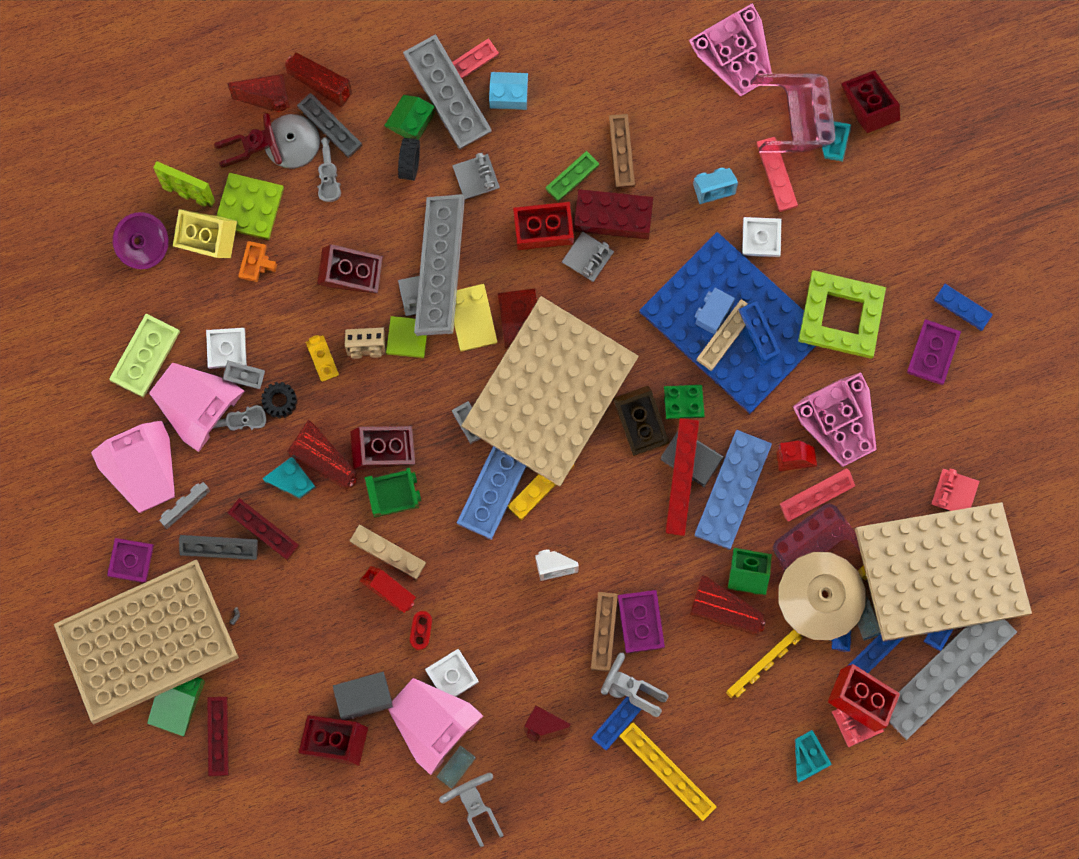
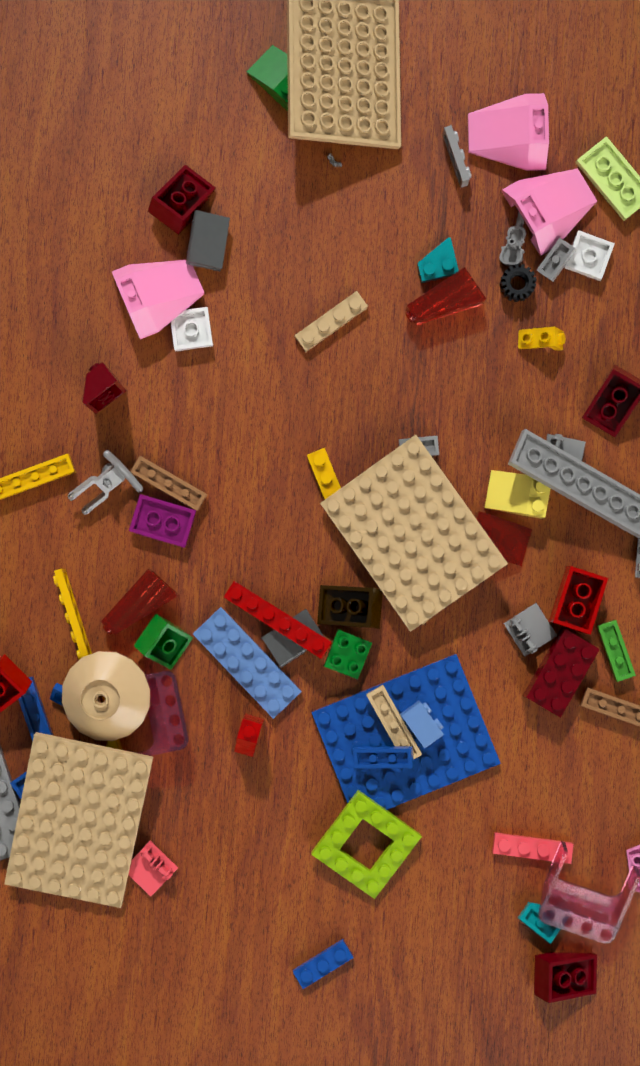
camera: 115 degrees right, 10 degrees up
magenta plate [107,538,154,583] -> none
dark grey plate [179,535,258,560] -> none
dark red plate [207,696,229,777] -> none
dark red plate [227,498,299,561] -> none
tan slope [345,327,386,359] -> none
dark red slope [350,426,415,469] -> none
red slope [359,566,416,613] -> none
green panel [365,468,422,518] -> none
lime tile [386,316,427,358] -> none
red plate [410,611,433,650] -> none
clear light blue plate [437,746,476,789] -> none
light grey piece [439,773,504,847] -> none
medium blue plate [457,446,527,540] -> none
white slope [535,550,579,581] -> none
blue plate [591,696,642,751] -> none
medium azure slope [693,168,738,204] -> none
white plate [742,217,781,257] -> none
coral plate [780,468,855,522] -> none
bright pink wedge [793,372,877,467] -> none
clear light blue plate [857,597,881,641] -> none
magenta plate [907,319,961,386] -> none

